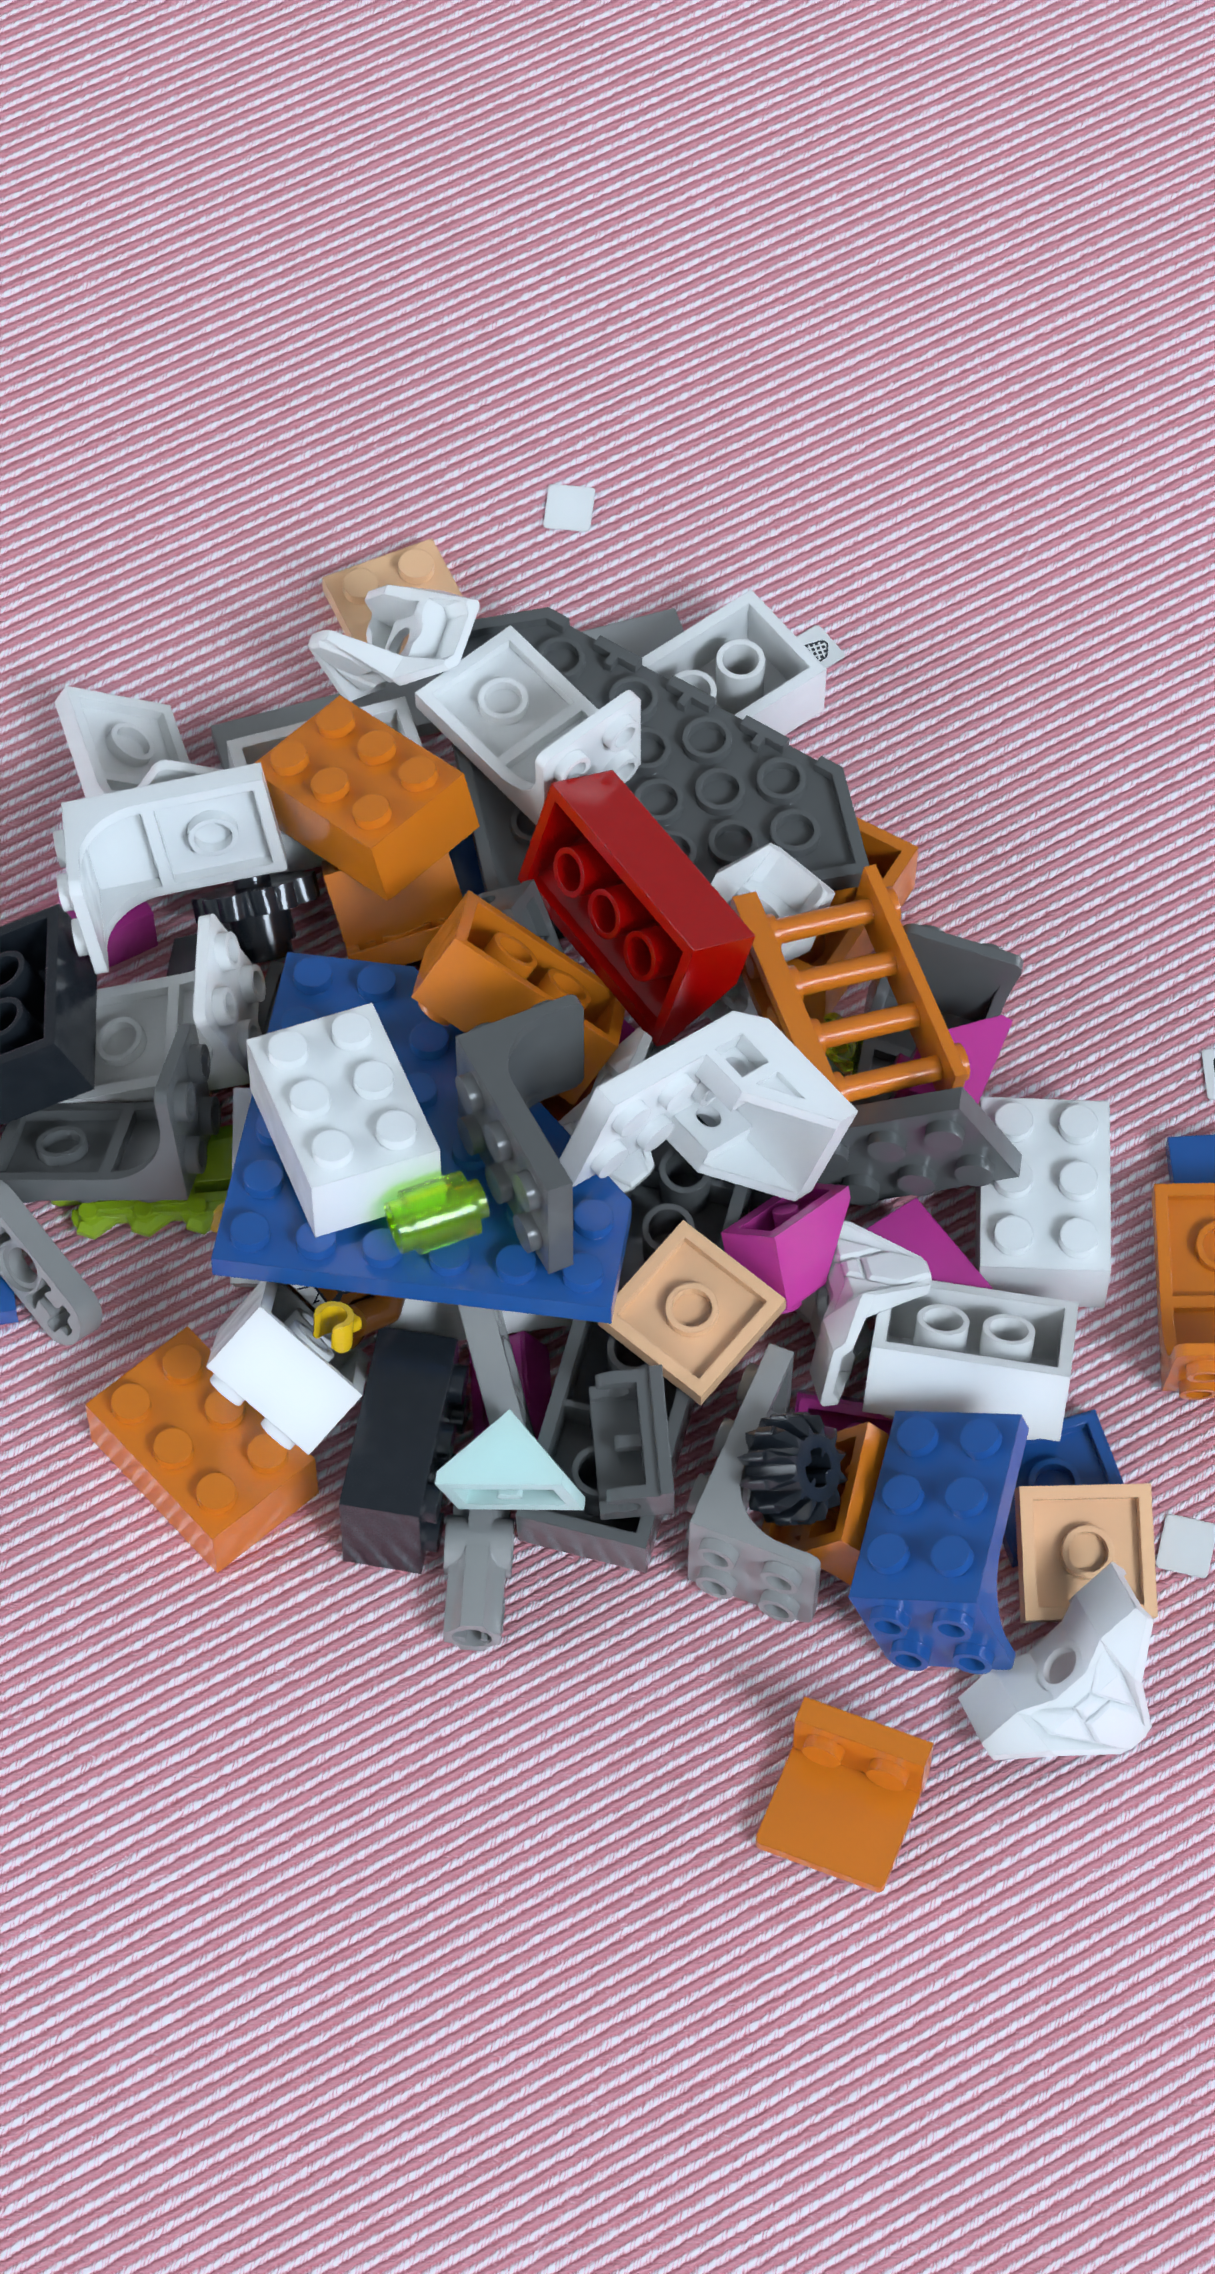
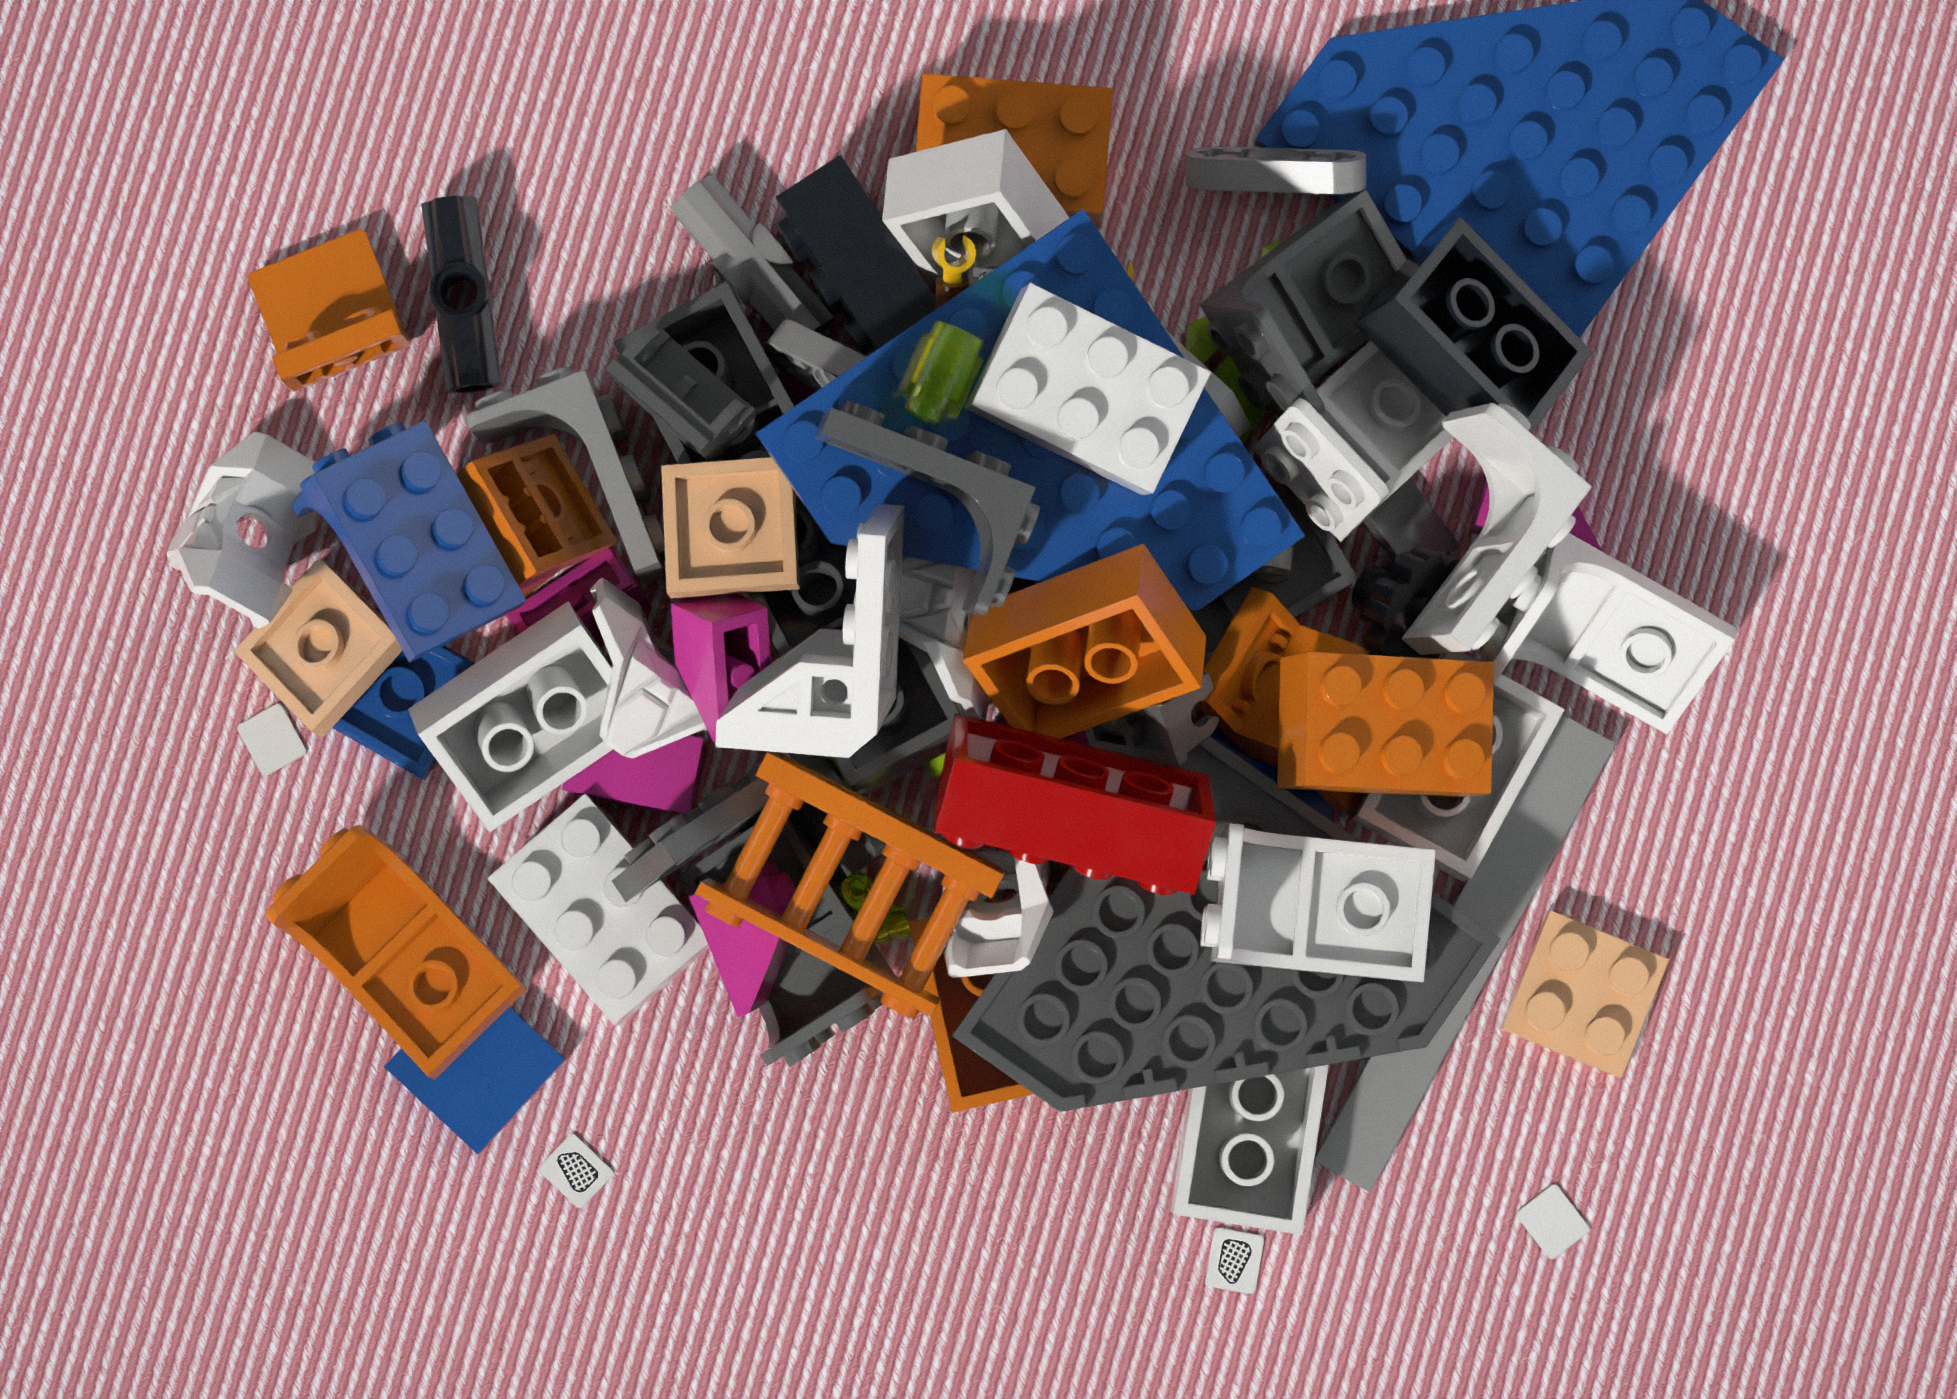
camera: 140 degrees right, 25 degrees up
white piece [307,585,480,702] -> none
light aqua slope [435,1409,586,1510] -> none
black gear [737,1412,848,1526] -> none
none -> black piece [421,195,502,393]

